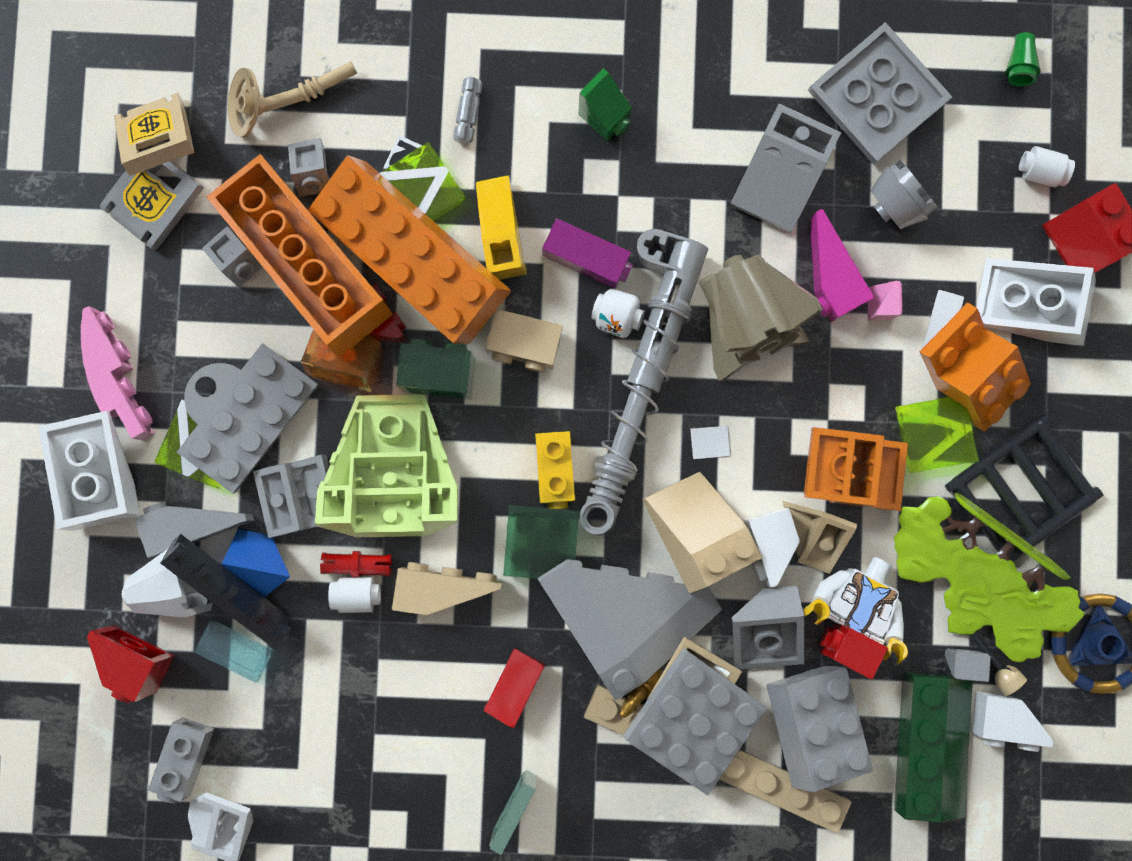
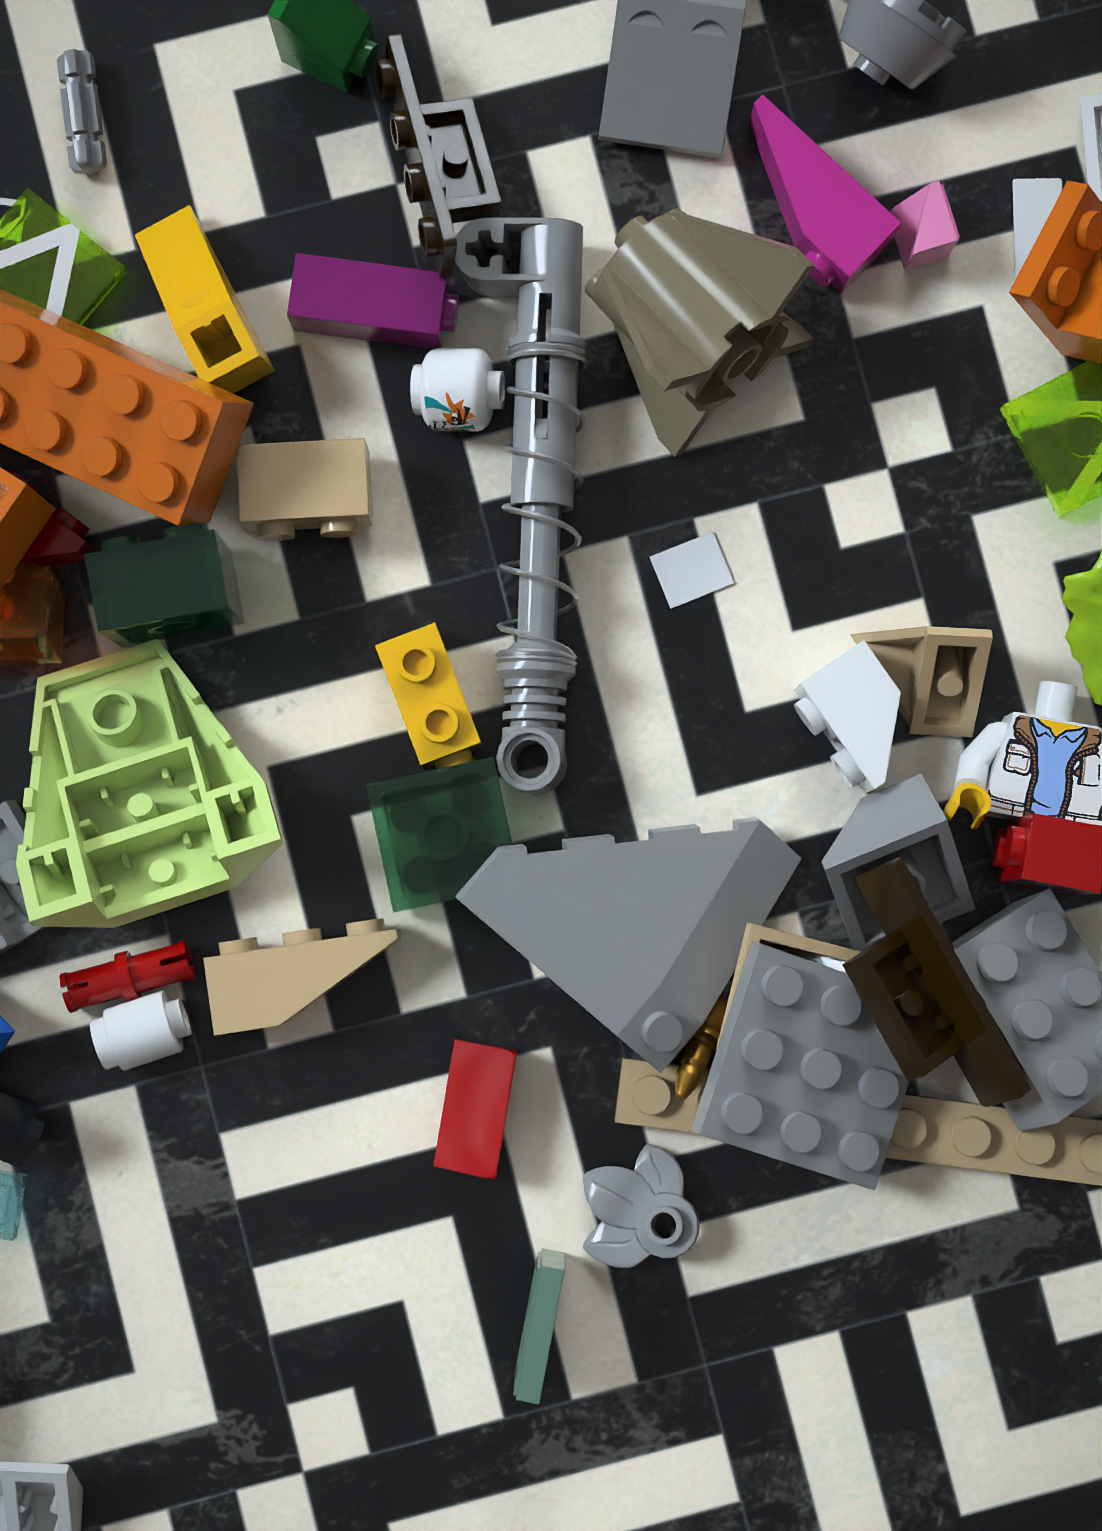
camera: 15 degrees left, 0 degrees up
tan slope [642,472,762,593] -> none
orange bracket [803,427,908,511] -> none
none -> bracket [376,33,501,278]
none -> light grey plate [583,1144,700,1268]
none -> dark brown bracket [842,858,1031,1107]

